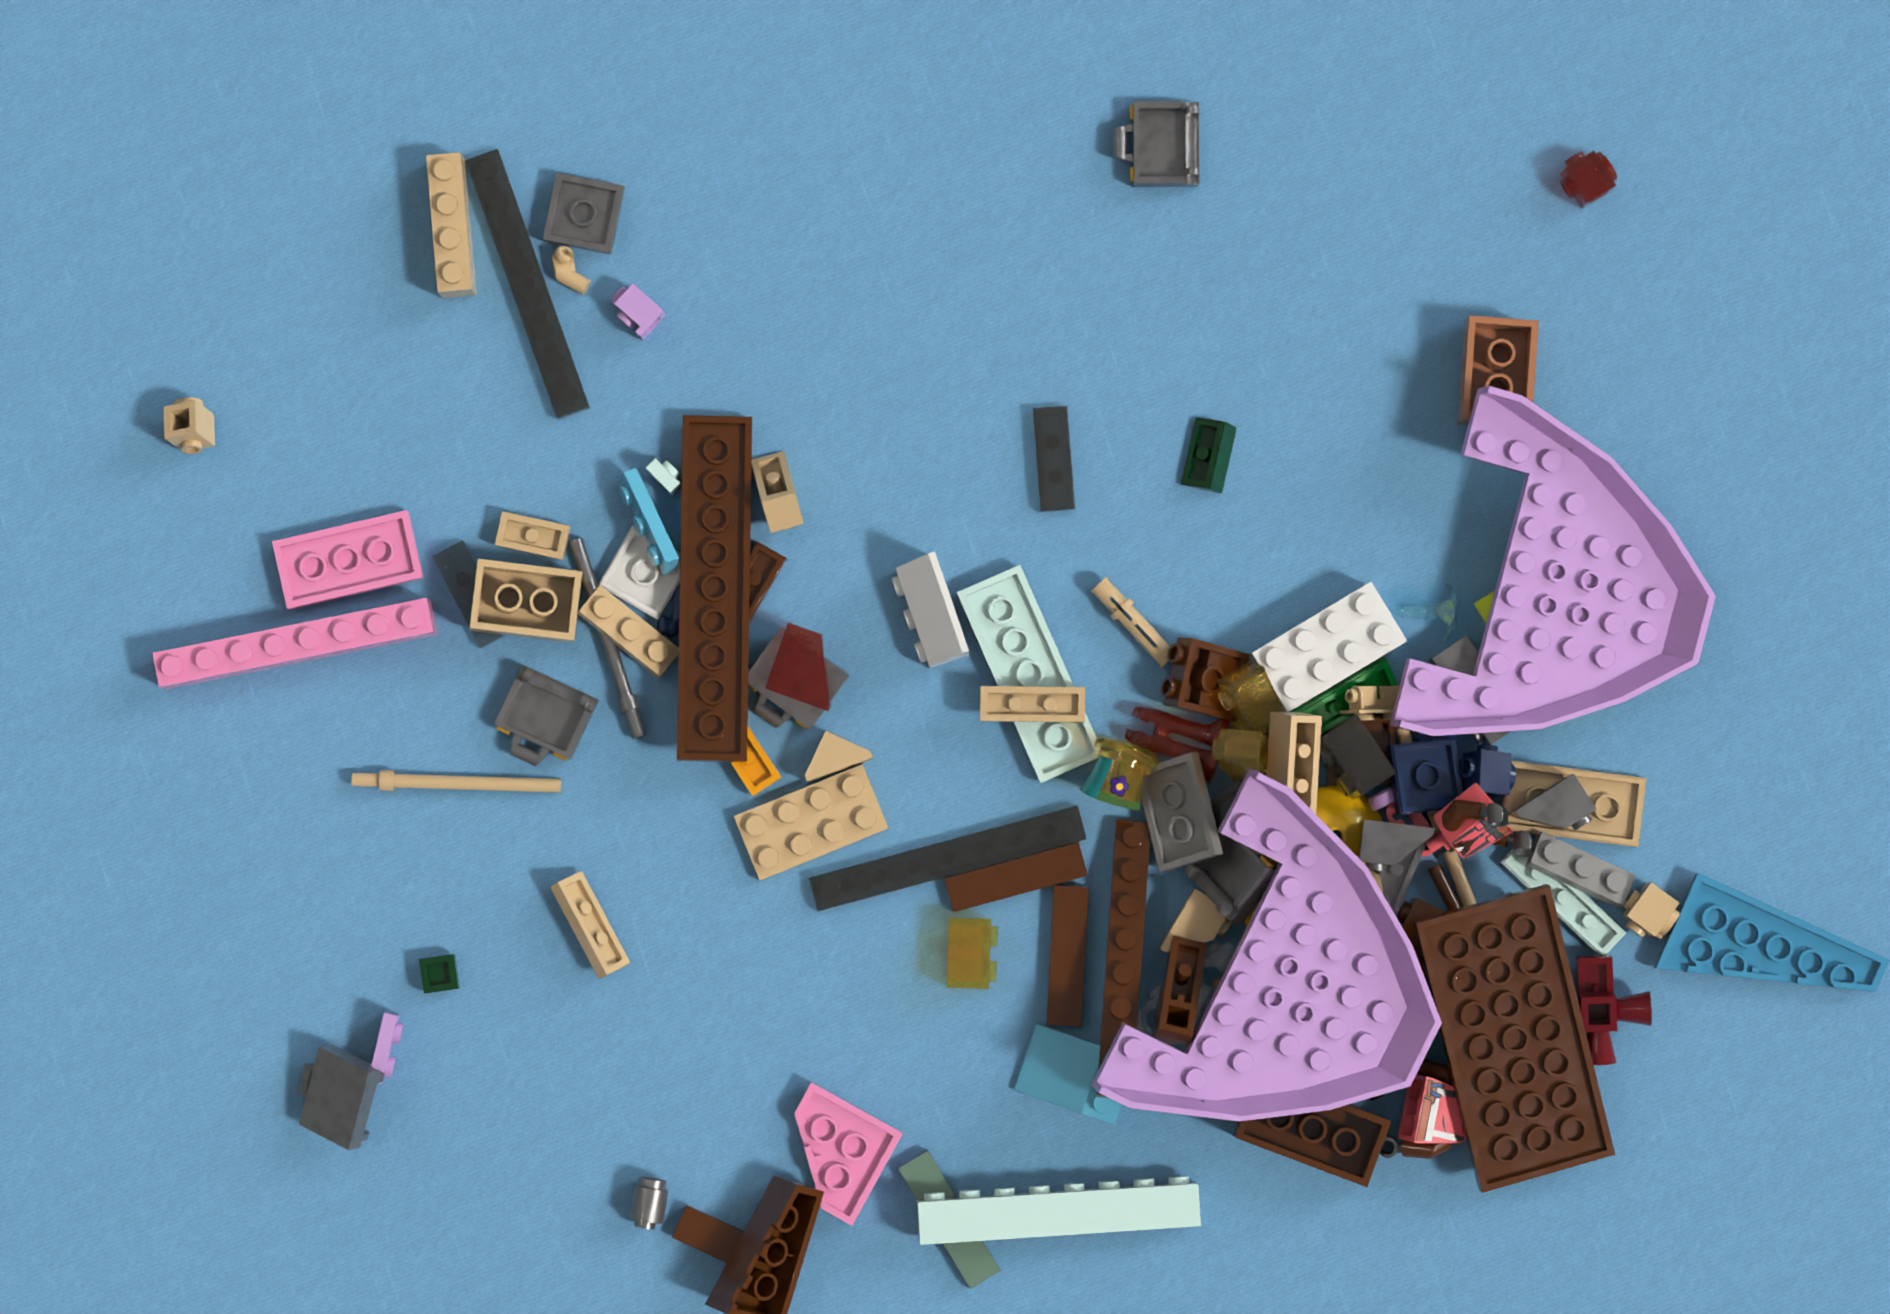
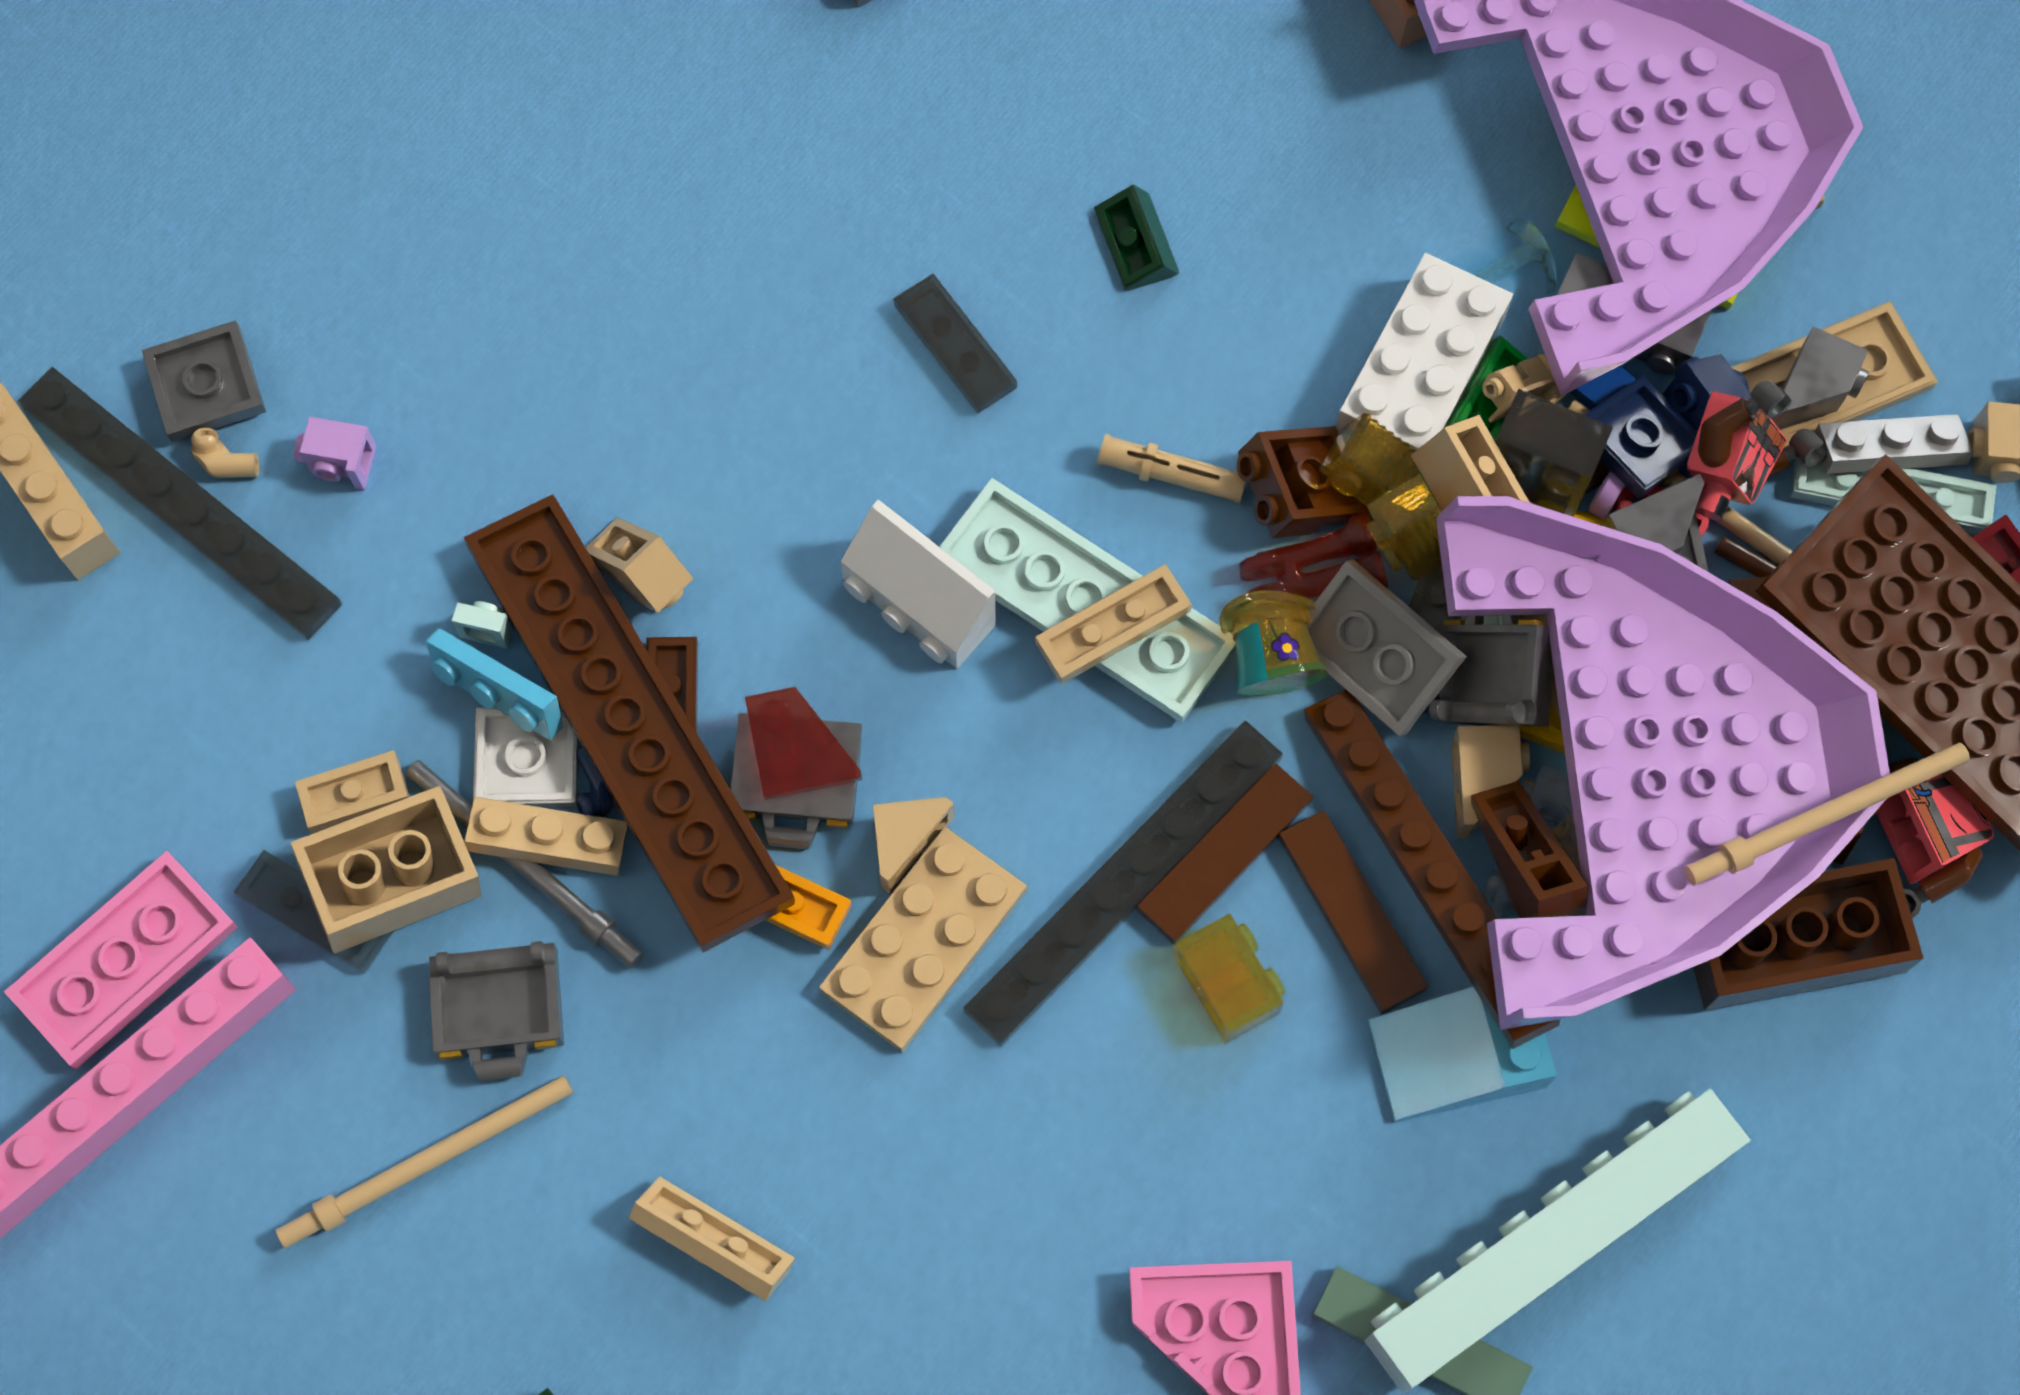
camera: 35 degrees left, 15 degrees down
none -> tan bar [1684,743,1970,886]

